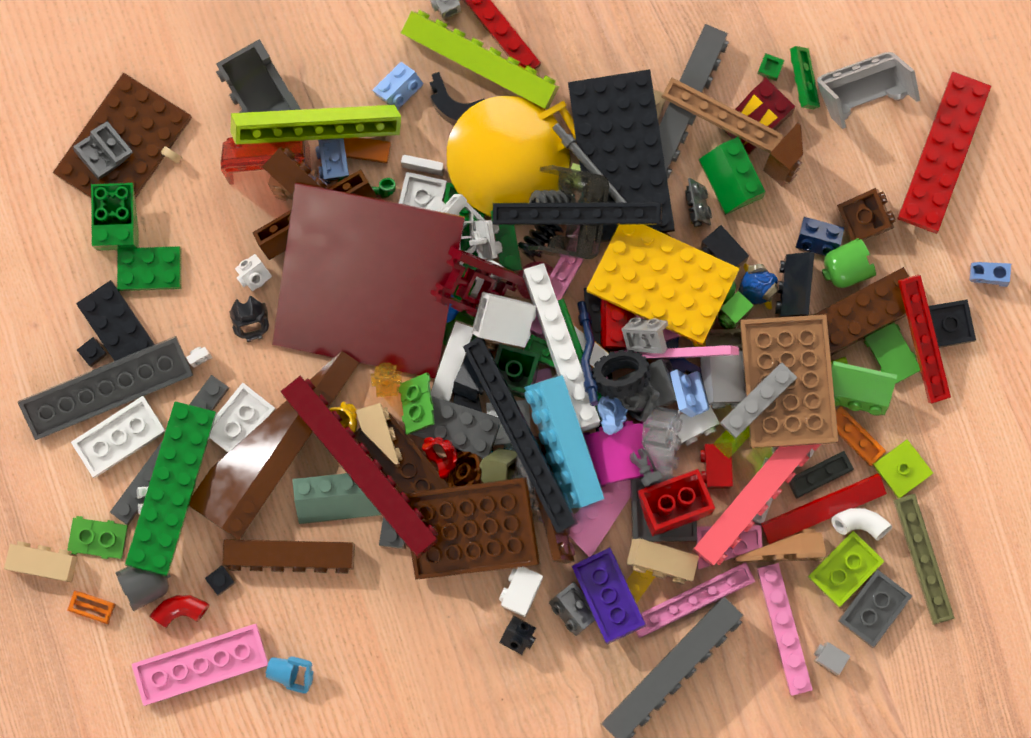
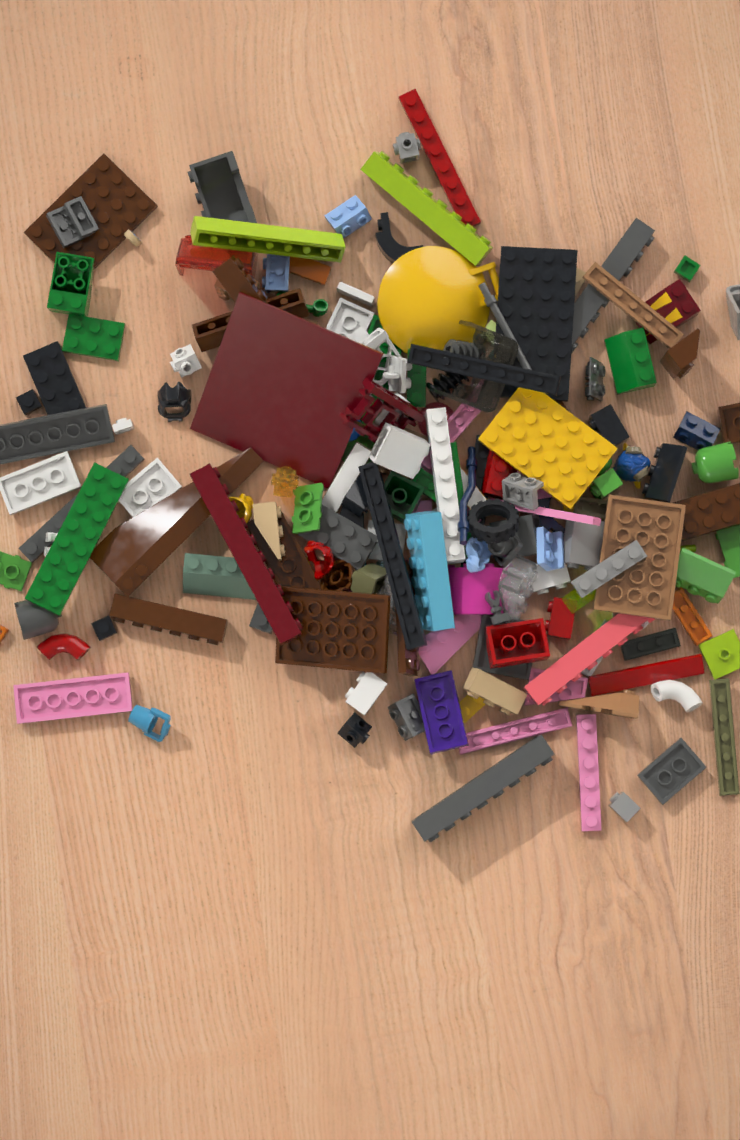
camera: 10 degrees right, 5 degrees up
green plate [790,46,820,110] -> none
lime plate [808,531,884,608] -> none

